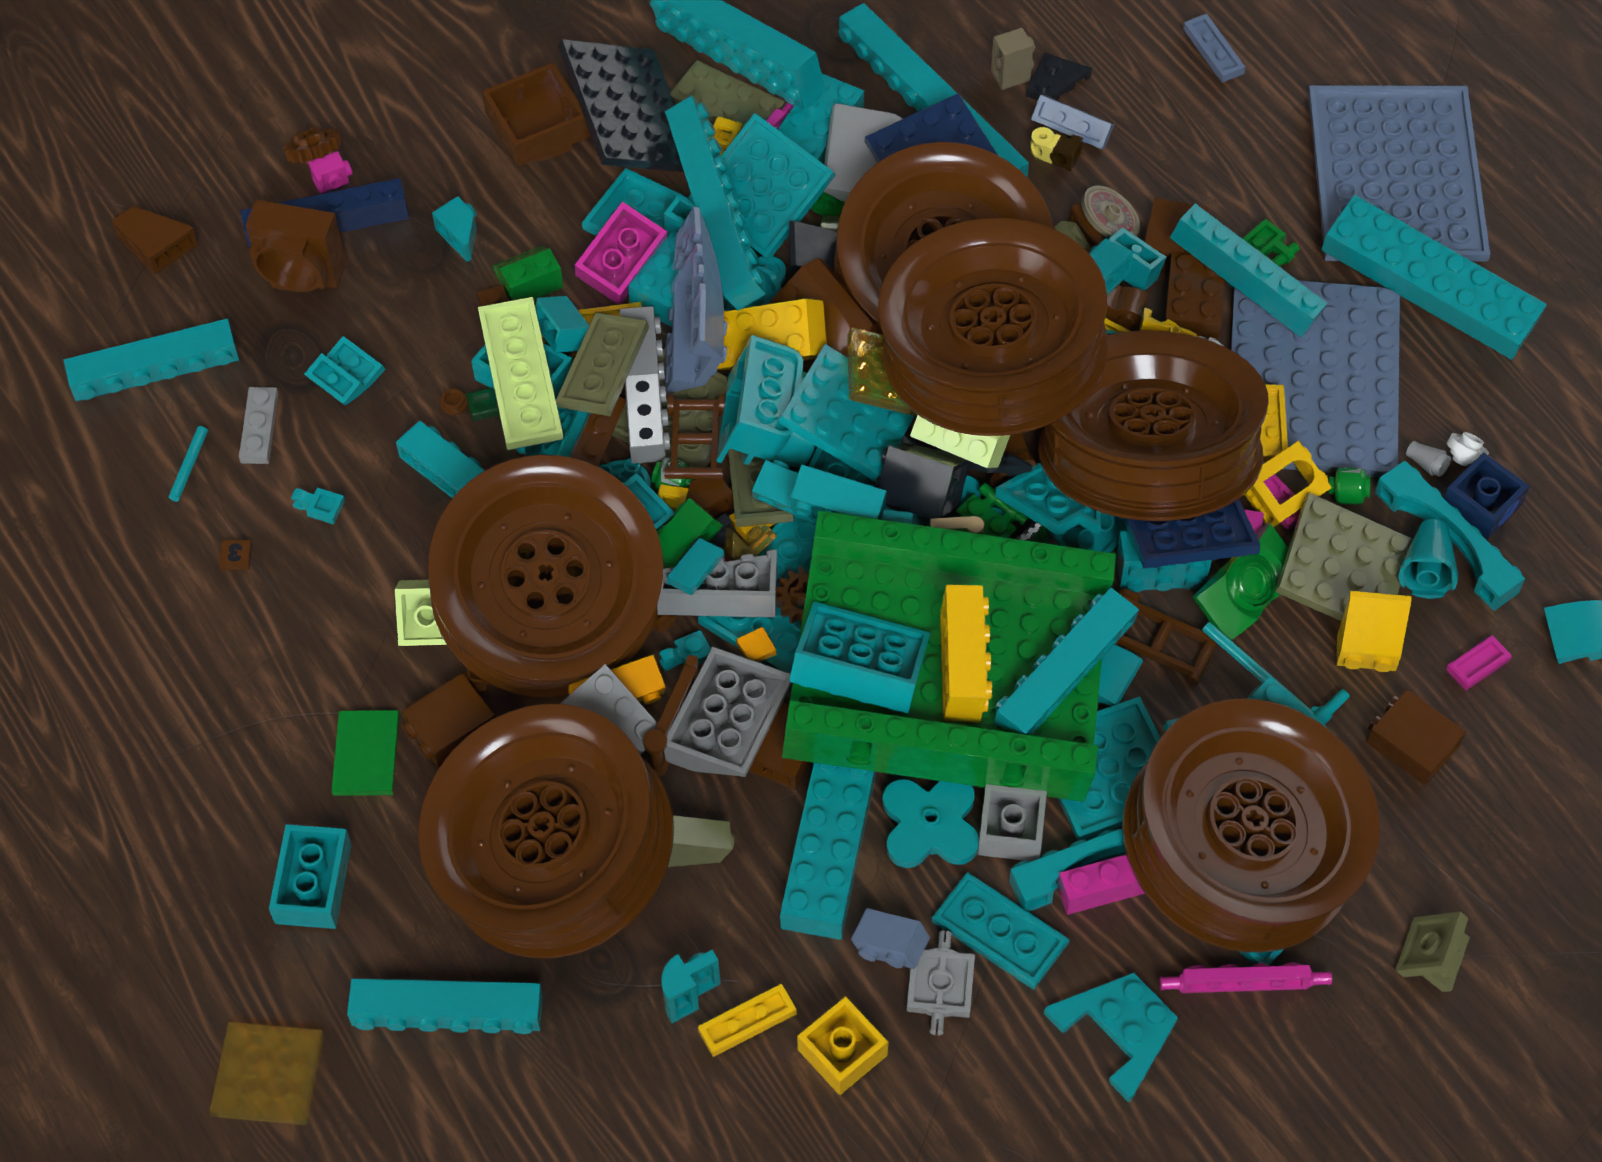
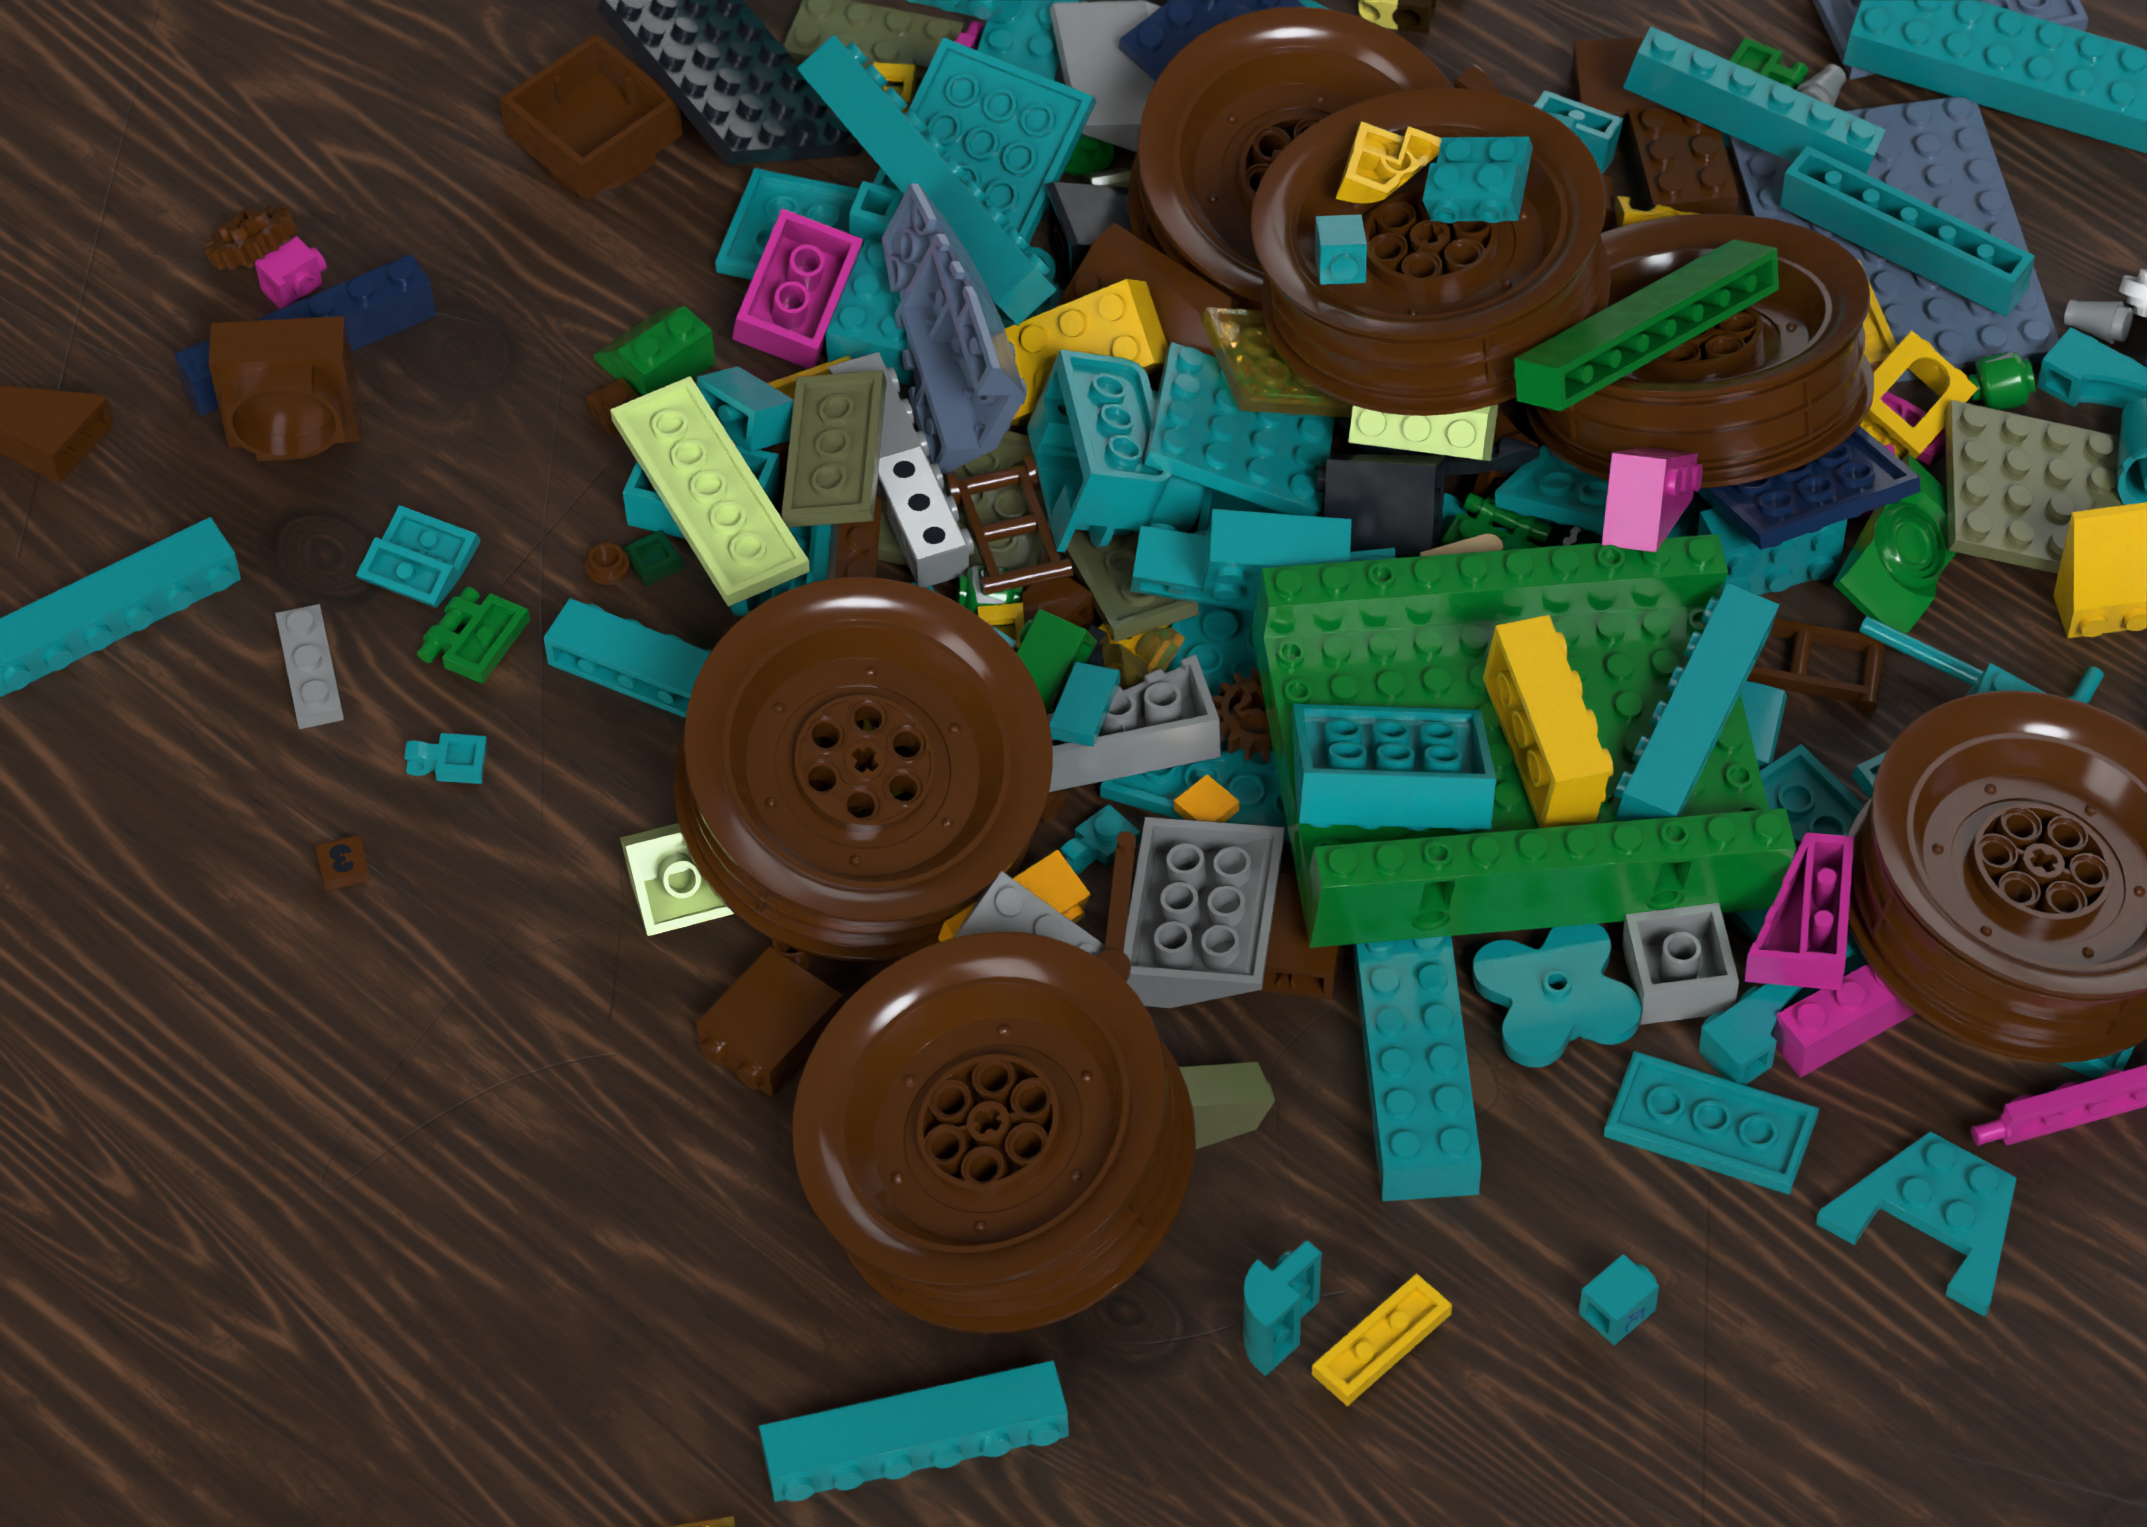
camera: 15 degrees left, 5 degrees down
teal bar [168,426,208,502] -> none
teal brick [269,824,352,929] -> none
green tile [332,710,400,796] -> none
teal slope [432,196,477,262] -> none
yellow brick [797,996,888,1095] -> none
sand blue brick [851,908,930,969] -> none
light grey plate [907,931,975,1035] -> none
dark tan shield [1081,186,1140,239] -> none
none -> green plate [417,587,530,684]
none -> teal brick [1315,214,1367,285]
none -> yellow slope [1335,121,1442,203]
none -> teal plate [1423,137,1533,223]
none -> green brick [1514,239,1779,411]
none -> teal brick [1579,1254,1659,1346]
none -> wedge [1602,447,1703,552]
none -> dark pink wedge [1744,832,1854,990]
none -> teal brick [1780,146,2035,317]
none -> light grey cone [1796,64,1846,107]

